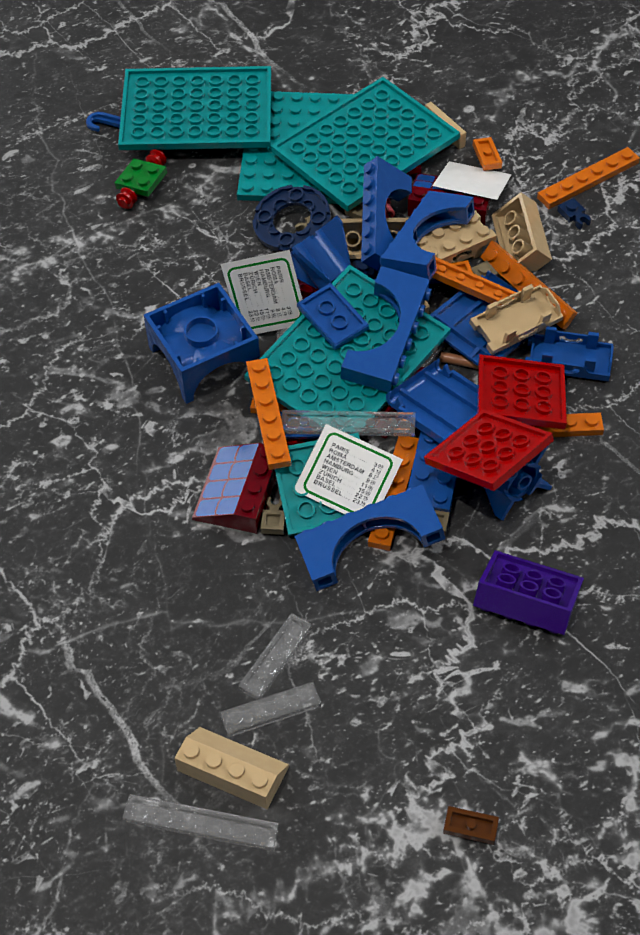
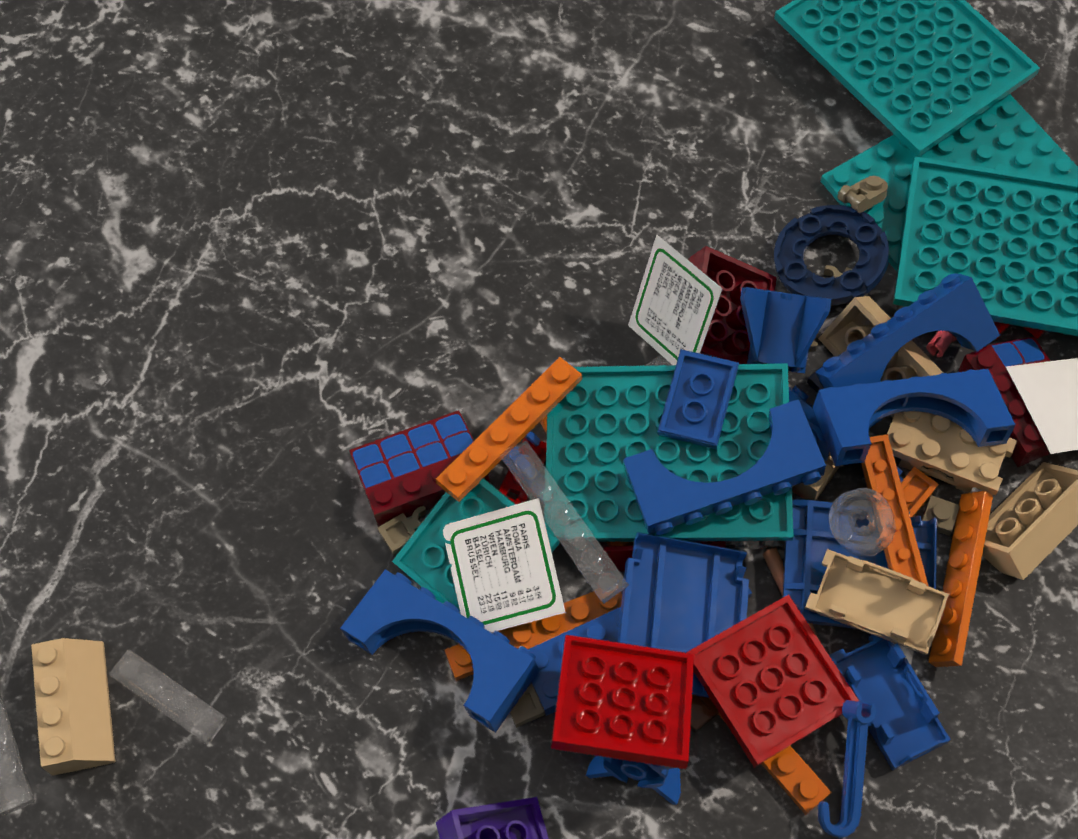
camera: 55 degrees right, 10 degrees up
green plate [115,149,167,209] -> none
blue piece [144,283,260,404] -> none
clear plate [238,613,312,701] -> none
none -> blue piece [818,700,876,838]
none -> clear brick [829,488,896,556]
none -> dark tan plate [837,176,888,213]

